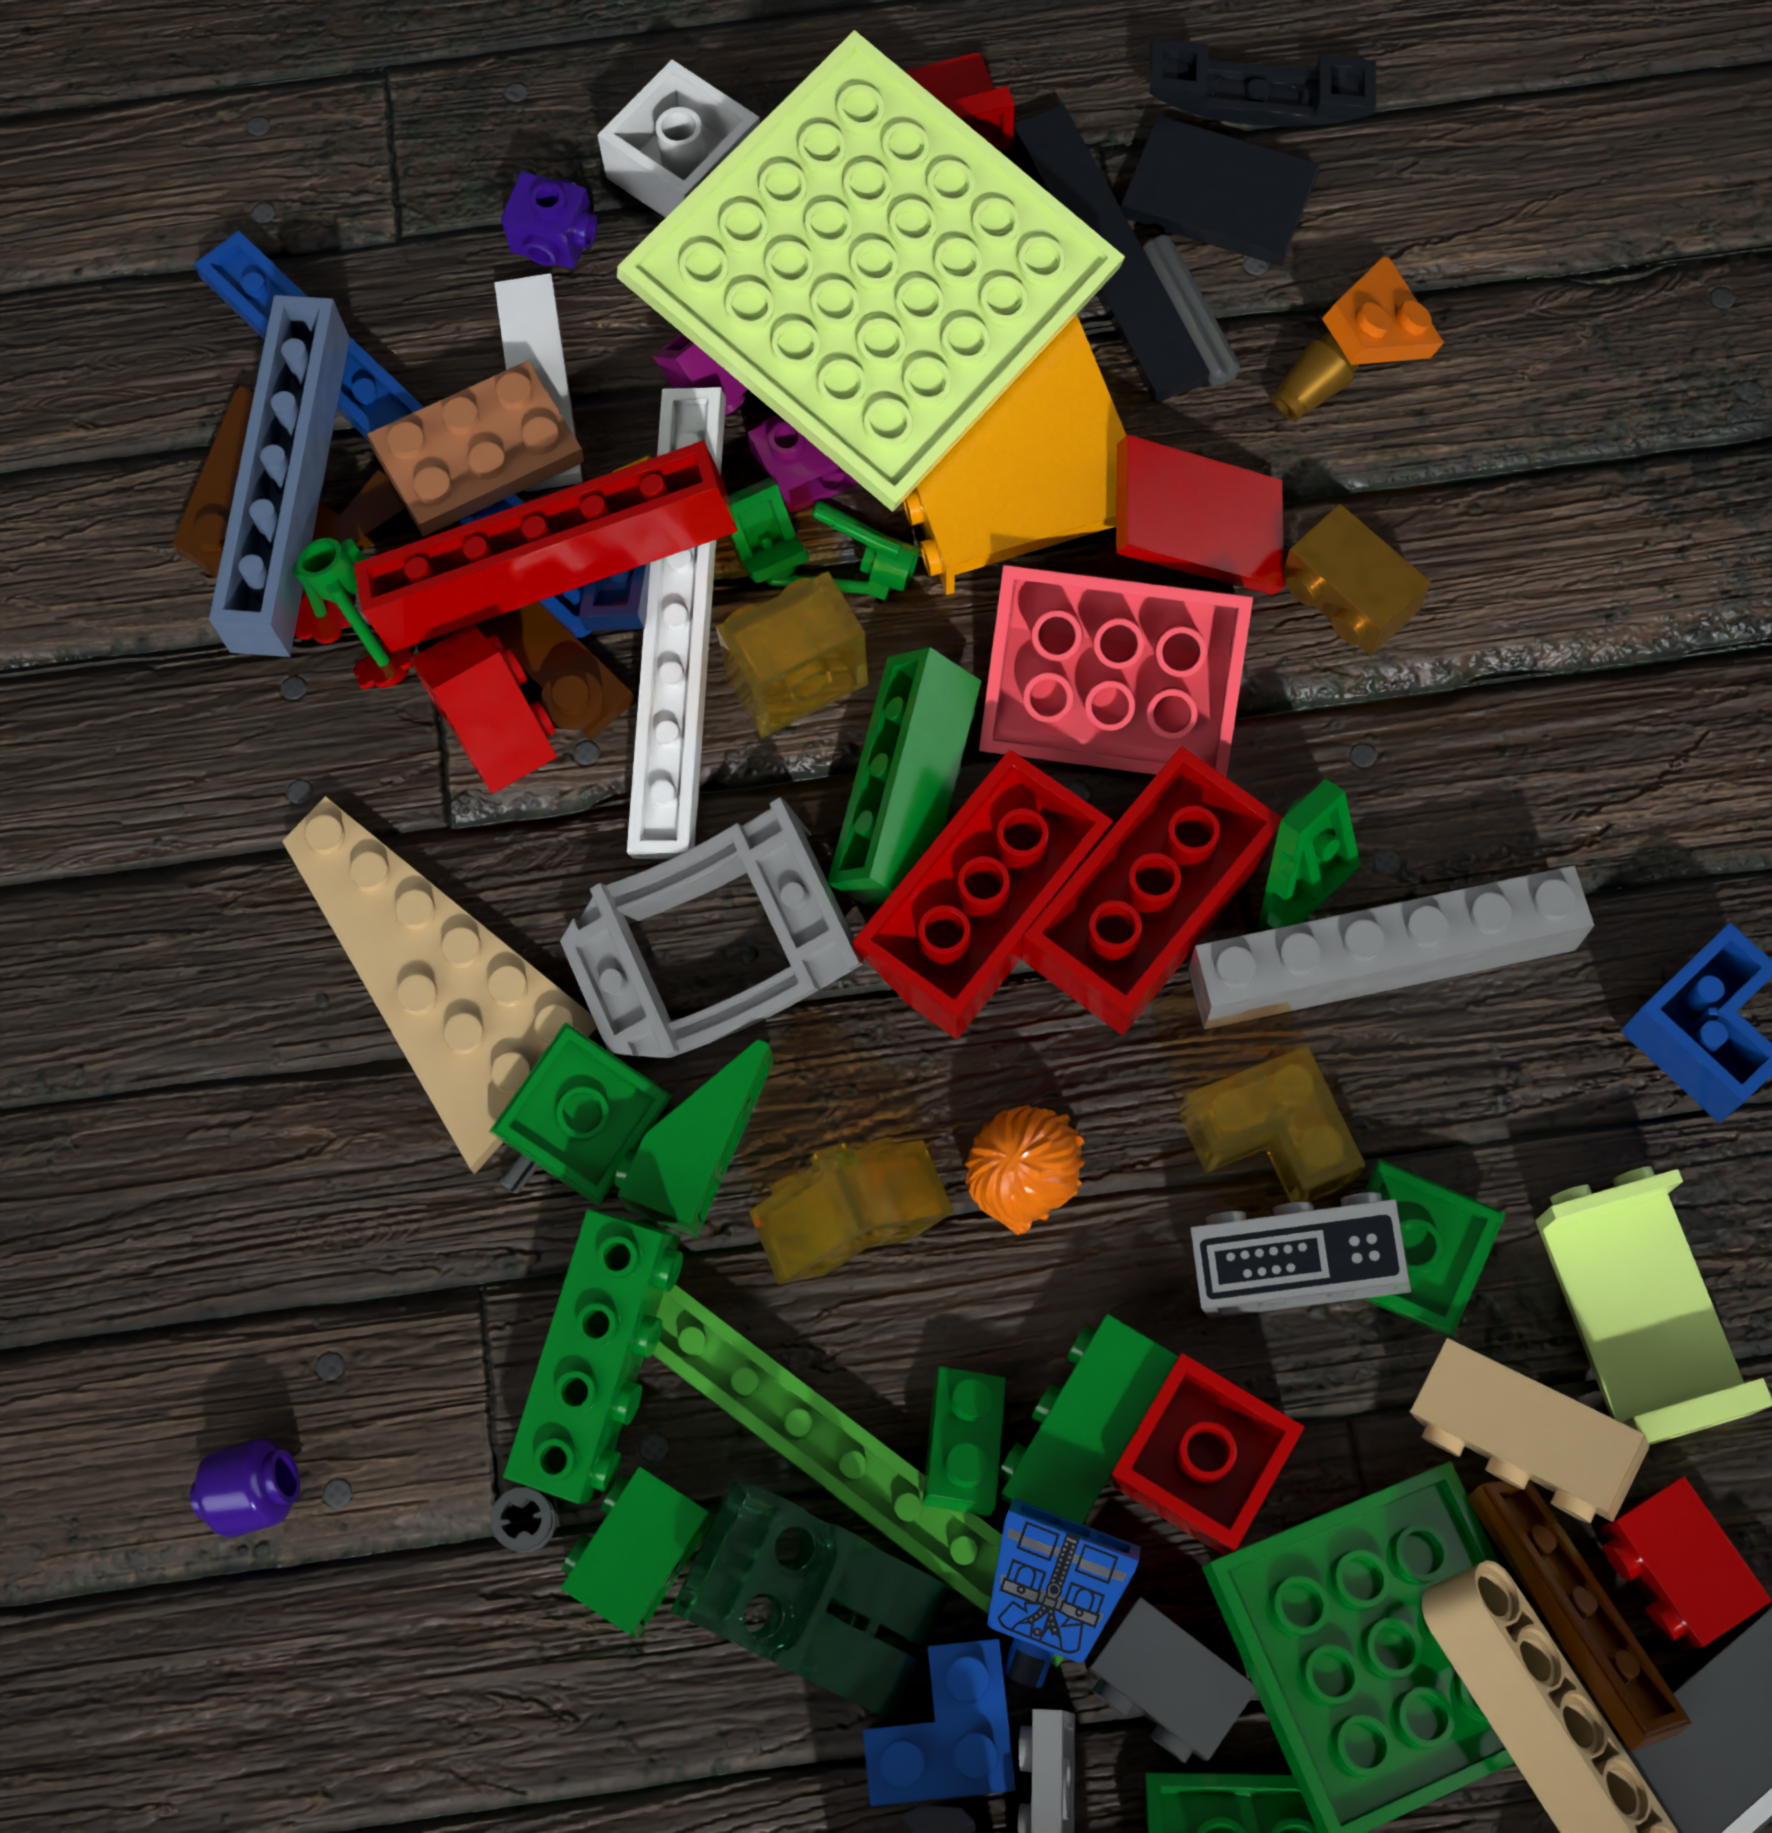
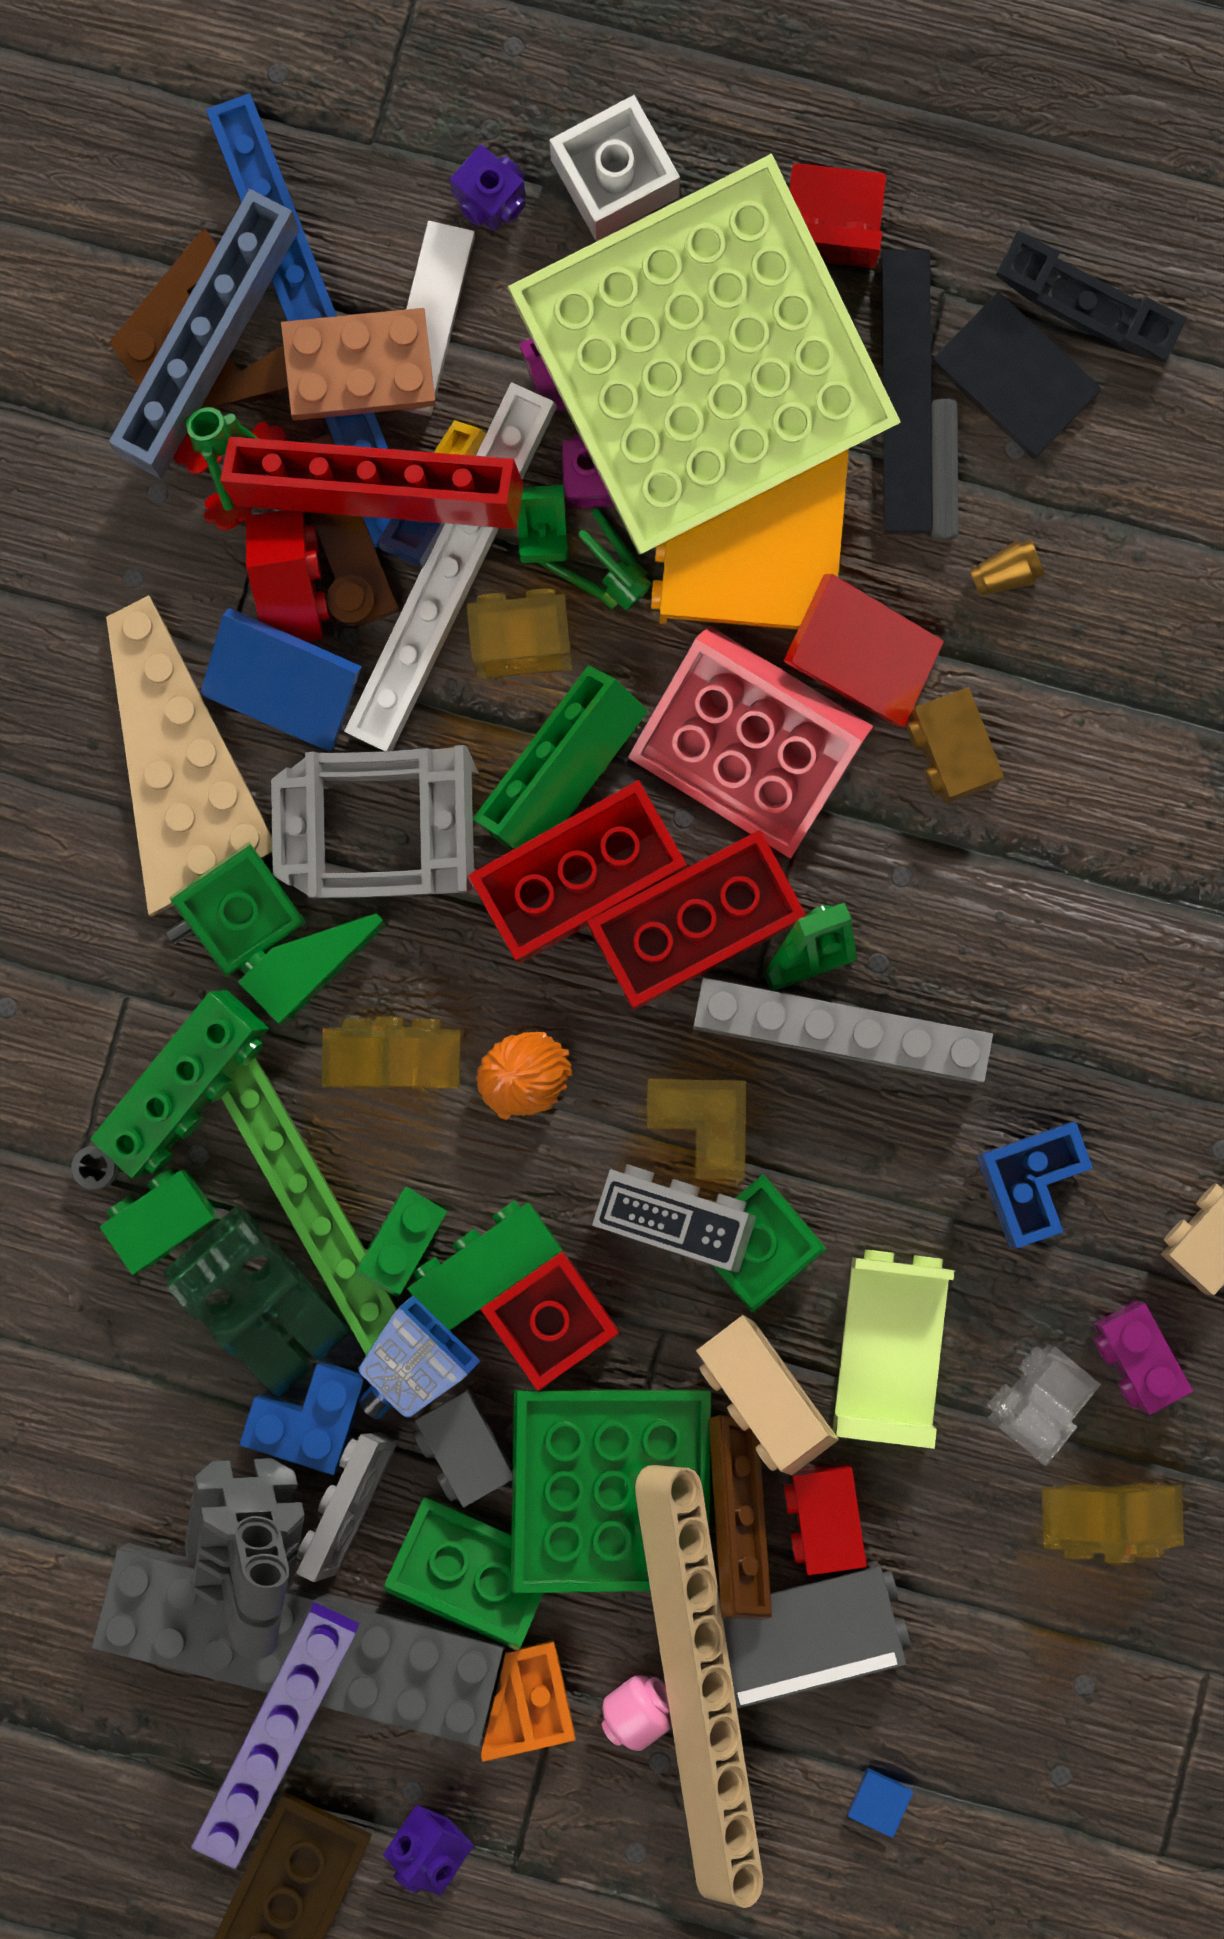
camera: 25 degrees right, 15 degrees up
orange wing [1322,257,1444,365] -> none
none -> blue tile [200,608,362,752]

